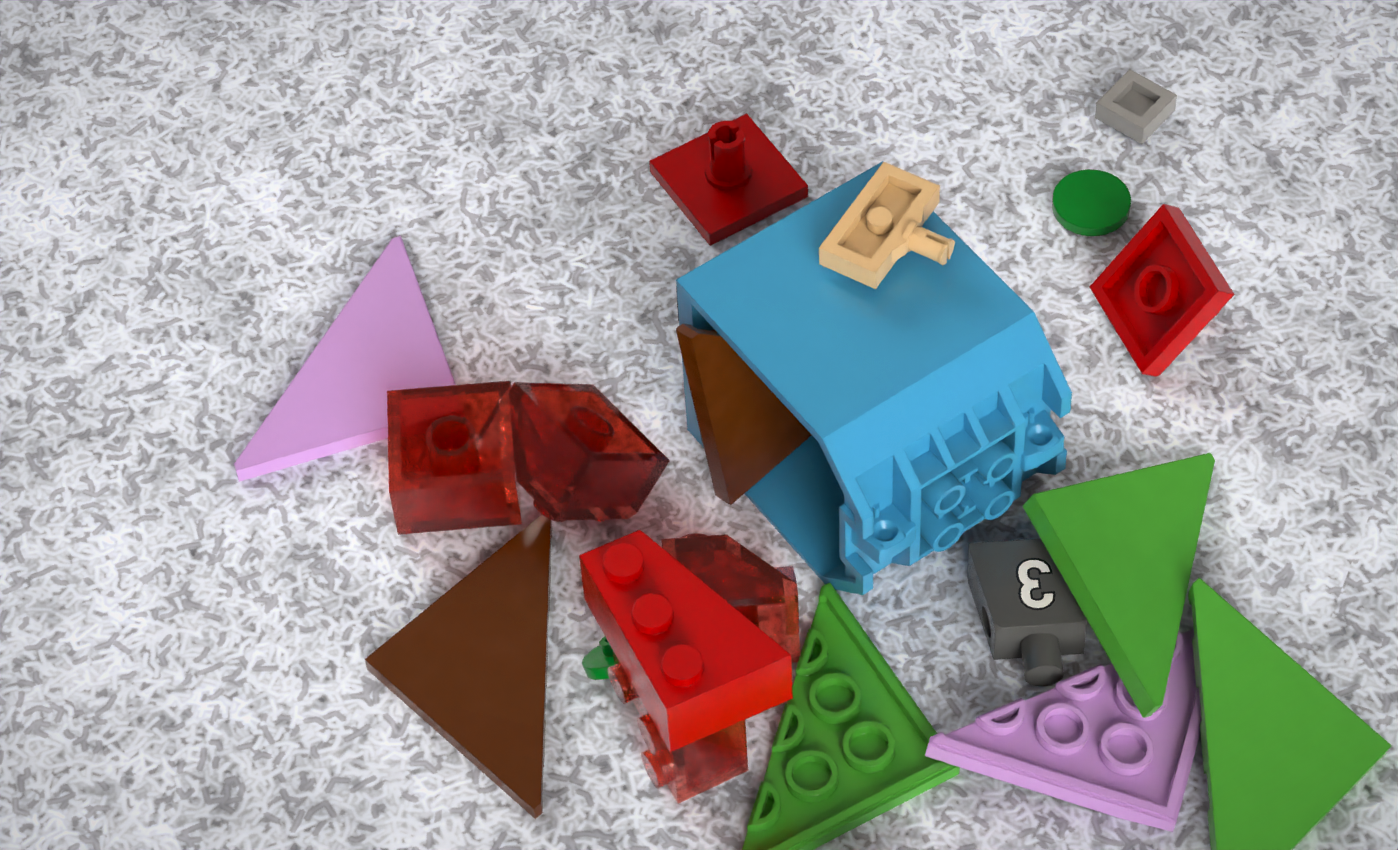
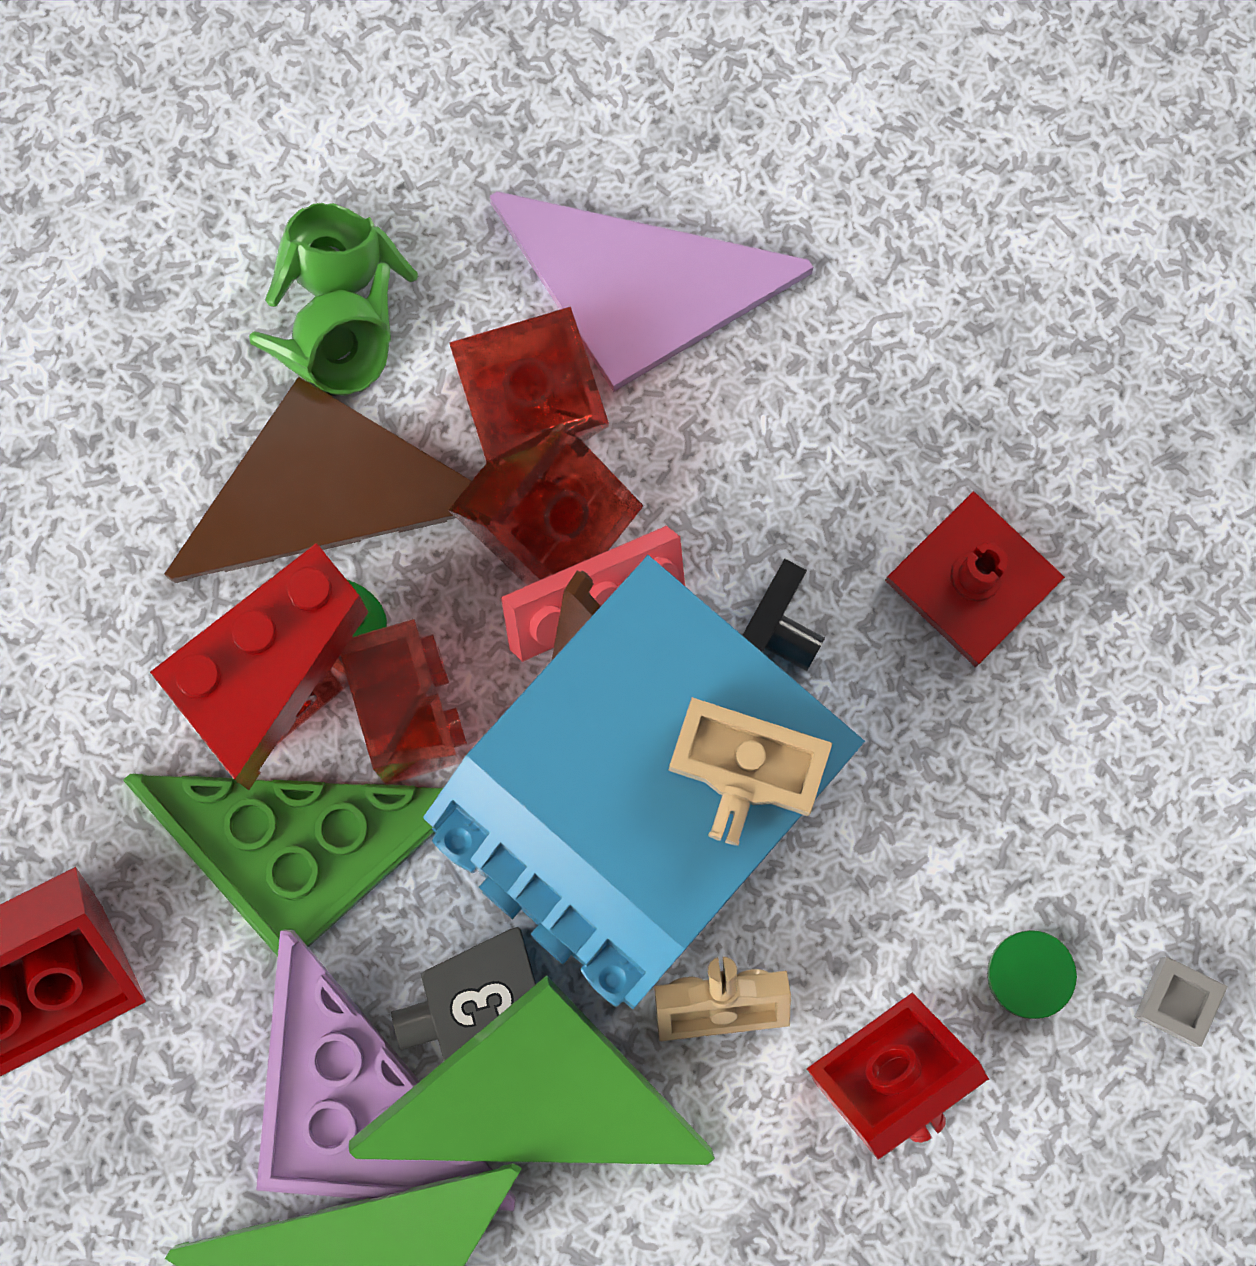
camera: 70 degrees right, 25 degrees up
none -> bright green piece [249,262,391,396]
none -> bright green piece [265,203,418,307]
none -> coral plate [501,526,685,662]
none -> tan plate [654,957,791,1041]

